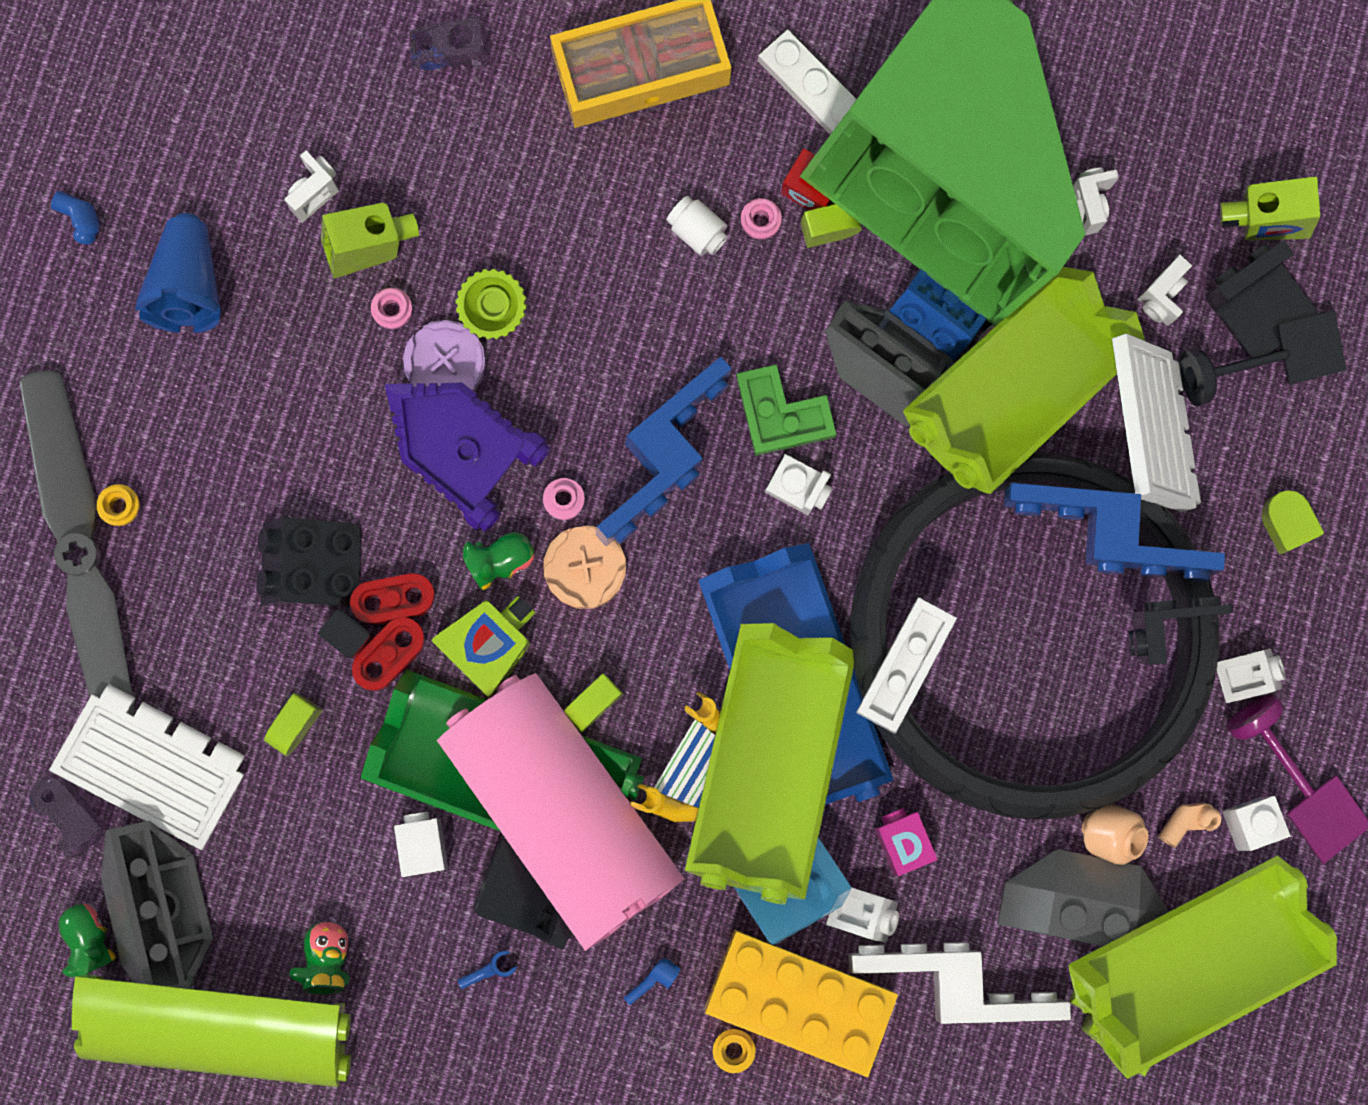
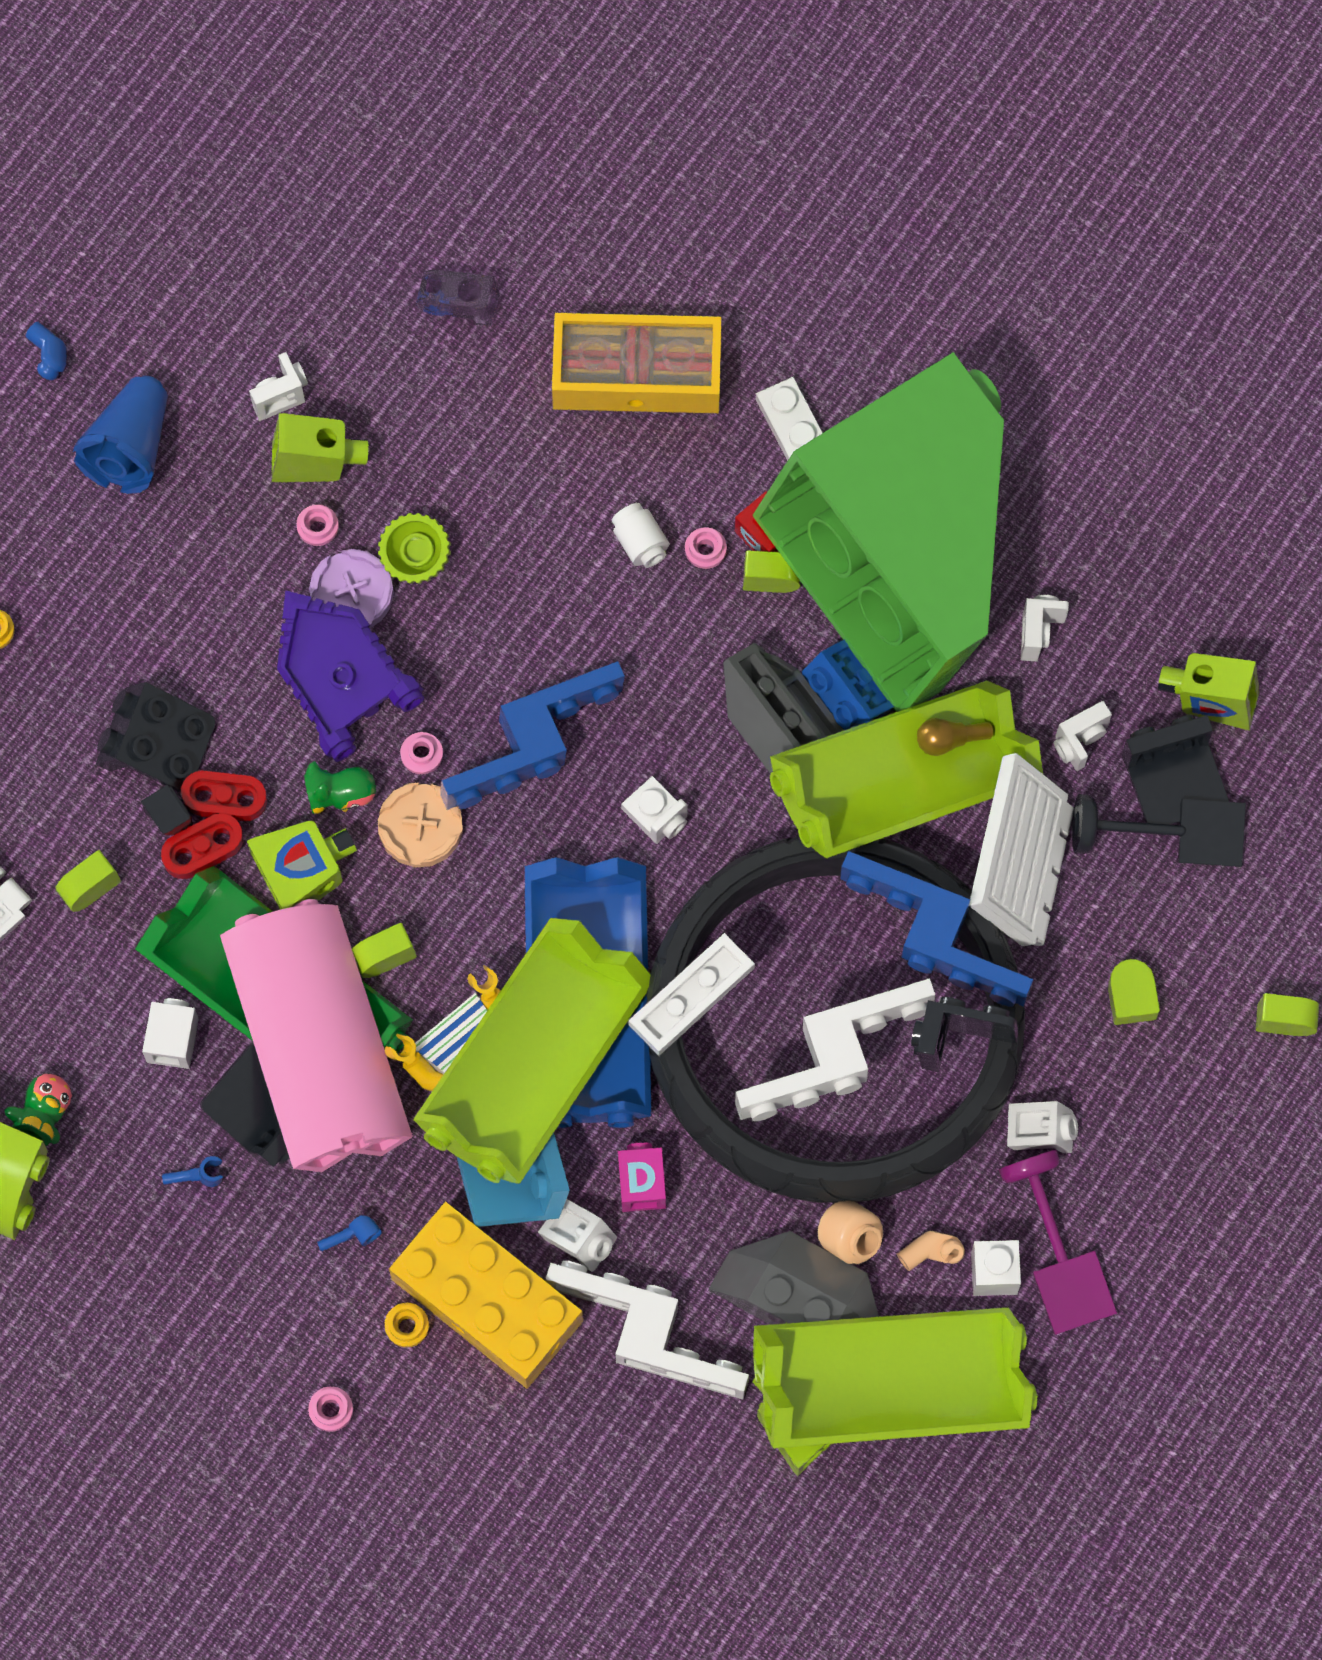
camera: 25 degrees right, 10 degrees down
bright green plate [736,365,836,456] -> none
none -> white bracket [735,978,935,1121]
none -> pearl gold piece [917,718,993,756]

